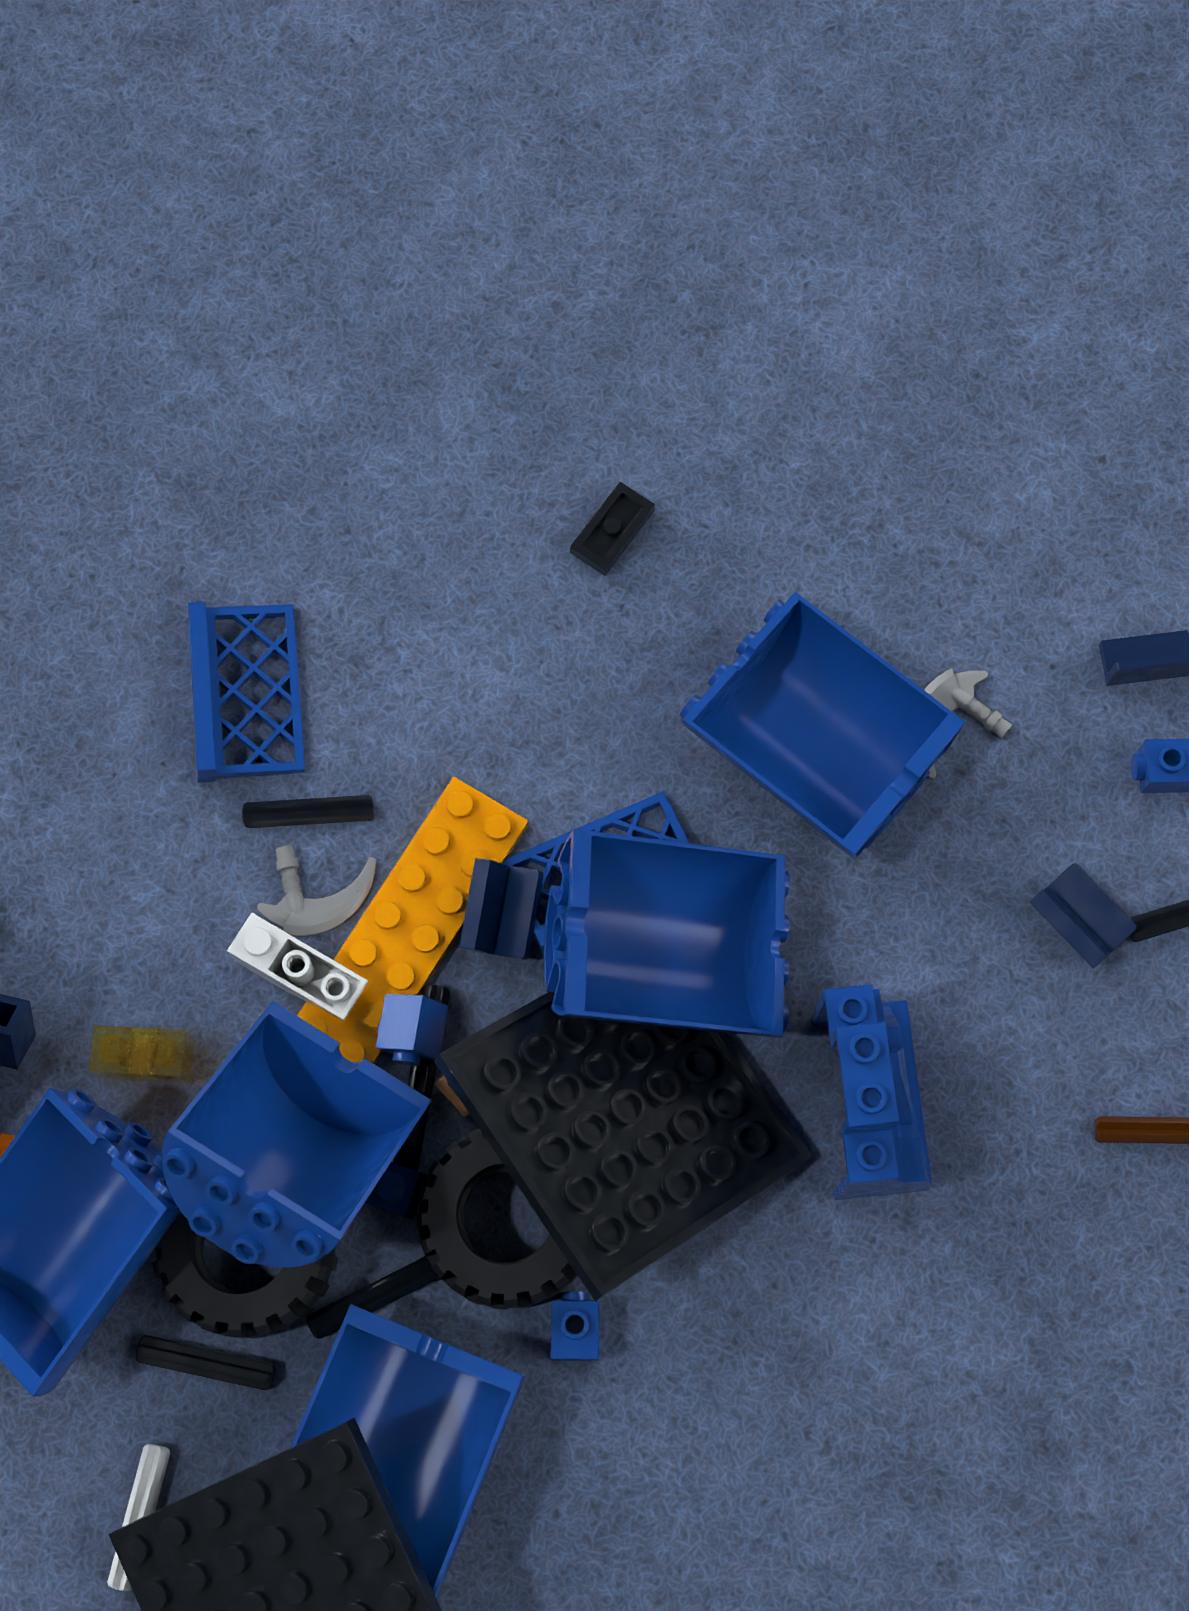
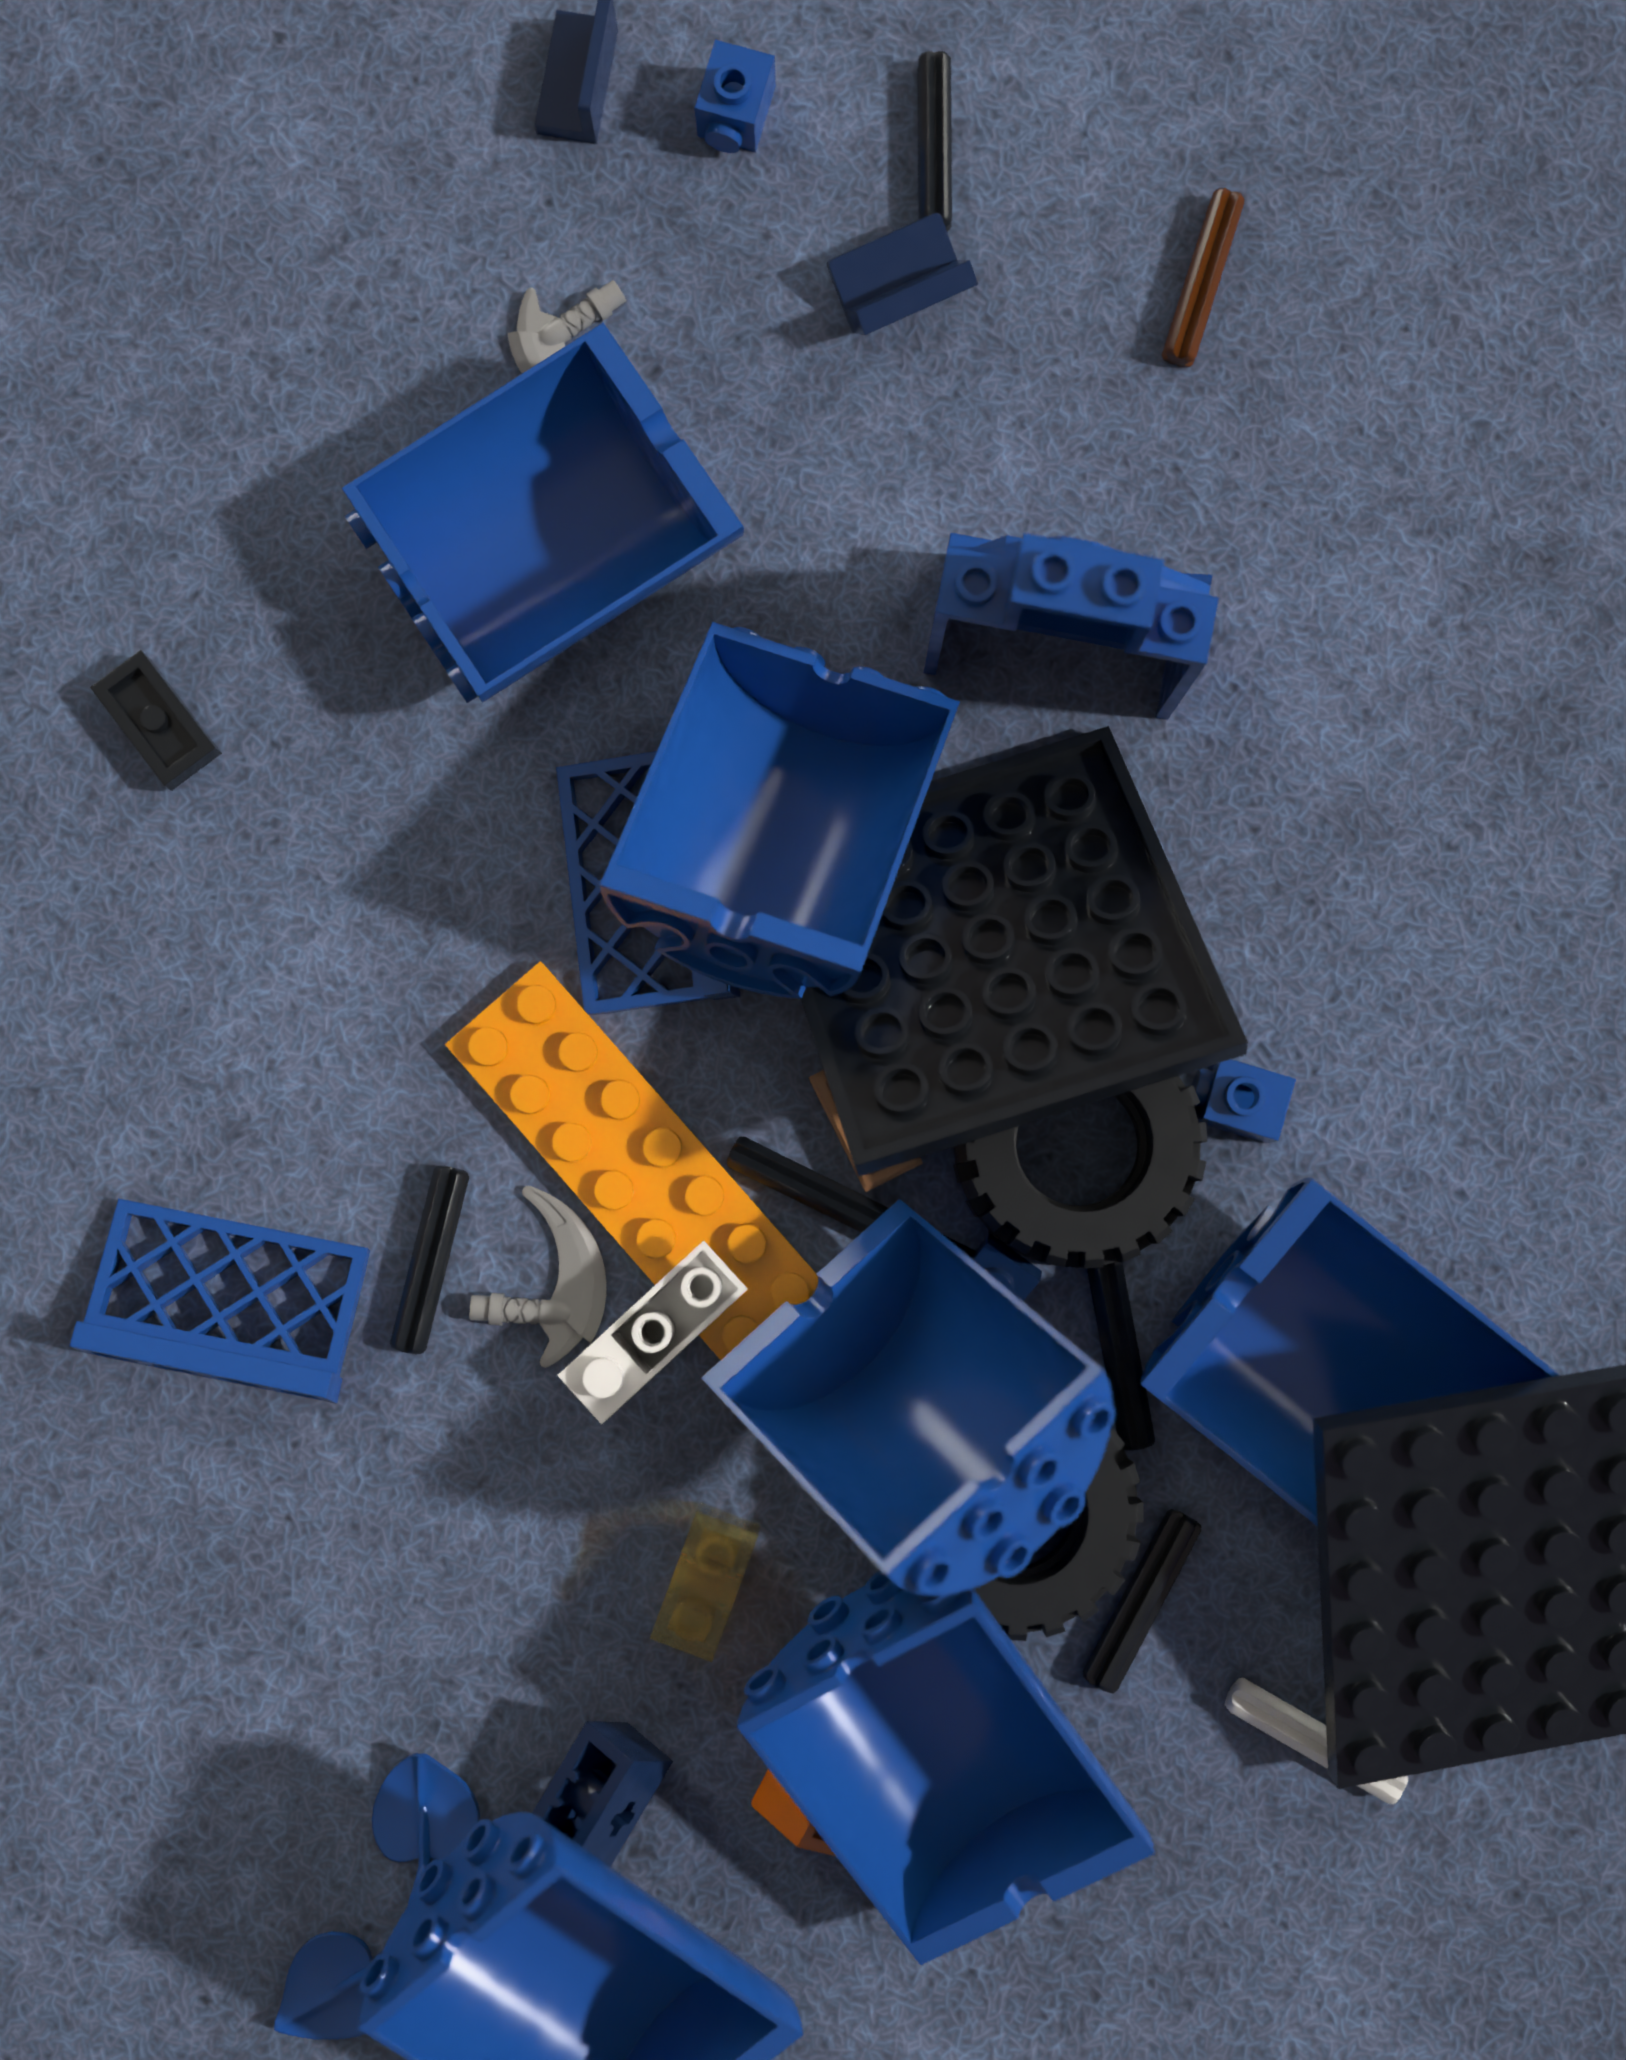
camera: 75 degrees left, 10 degrees up
blue brick [376,994,449,1066] -> none
dark blue panel [459,858,543,960] -> none

